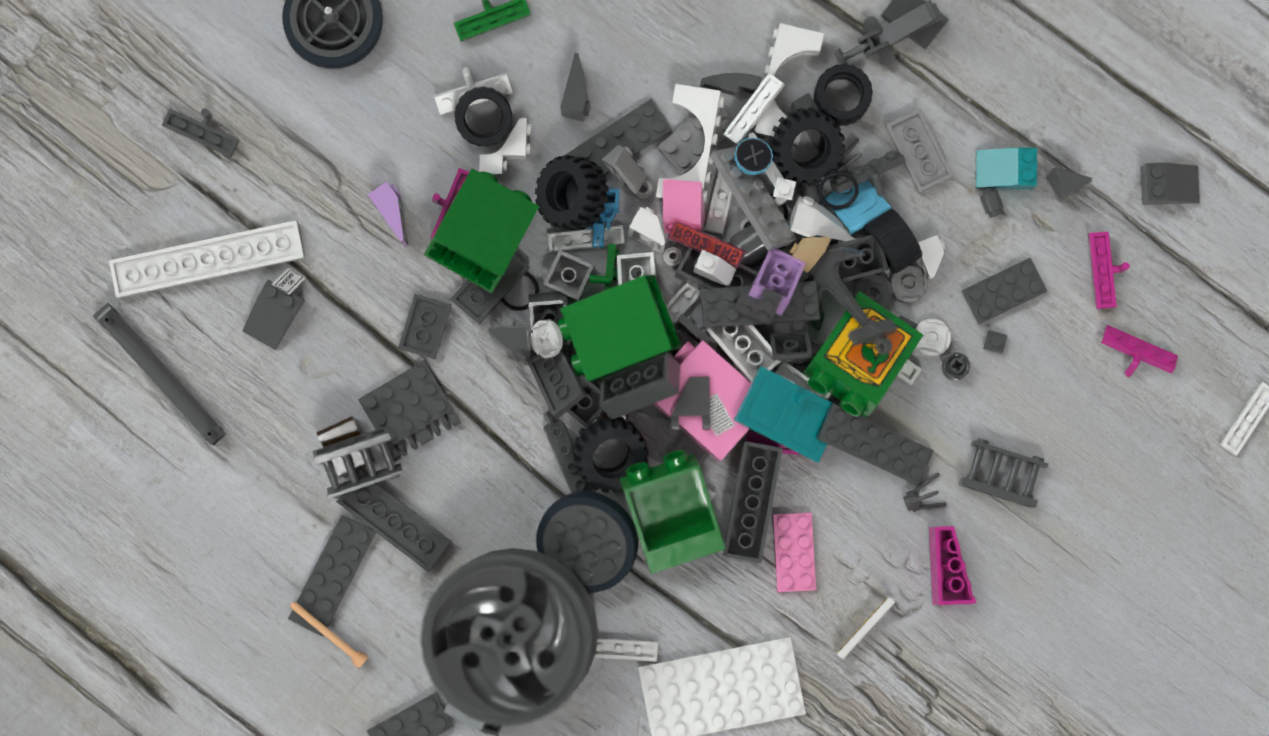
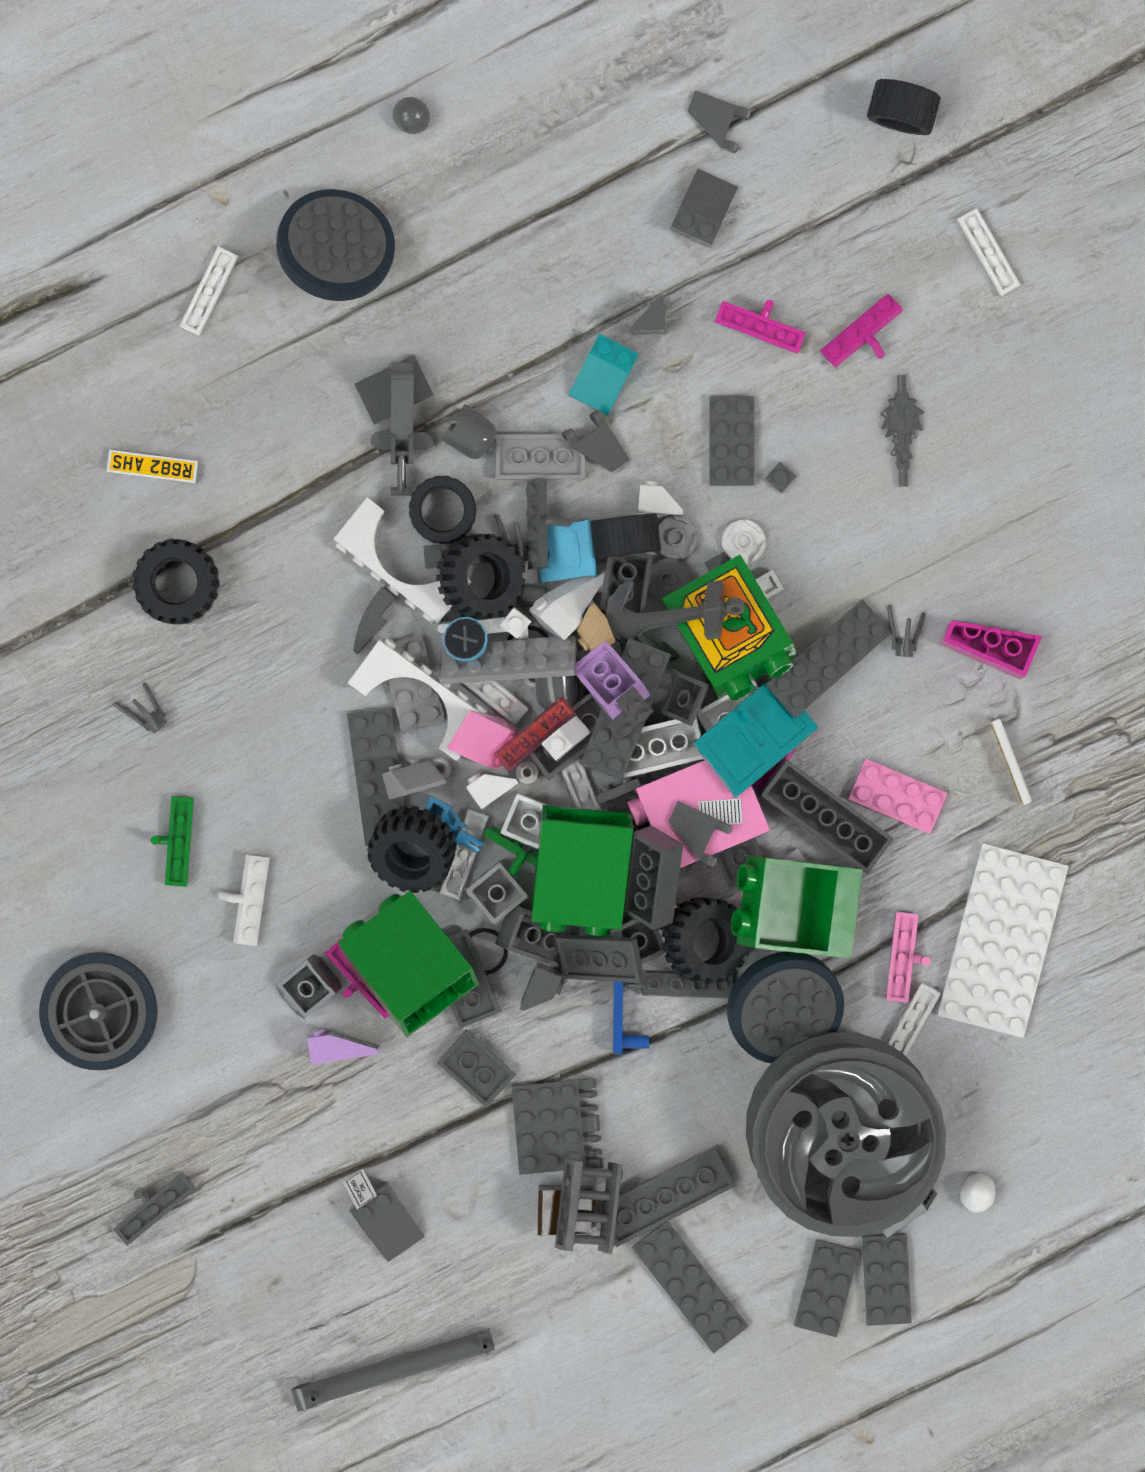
camera: 60 degrees left, 5 degrees up
white plate [109,220,305,298] -> none
light nougat piece [290,602,368,669] -> none
black tyre [454,86,513,147] -> none
white arch [479,118,531,177] -> none
white tile [530,319,563,358] -> none
dark grey slope [560,53,591,121] -> none
white tile [723,73,785,145] -> none
black tyre [818,171,859,209] -> none
dark grey wheel [942,352,970,381] -> none
dark grey fence [958,438,1049,508] -> none
dark grey brick [980,188,1004,218] -> none
none -> dark grey slope [276,954,342,1019]
none -> dark grey cylinder [441,404,497,459]
none -> dark grey flag [561,410,630,472]
none -> blue piece [613,982,649,1054]
none -> dark grey flag [688,90,751,153]
none -> dark grey plate [793,1239,860,1338]
none -> dark grey piece [880,375,924,487]
none -> bright pink plate [885,912,931,1003]

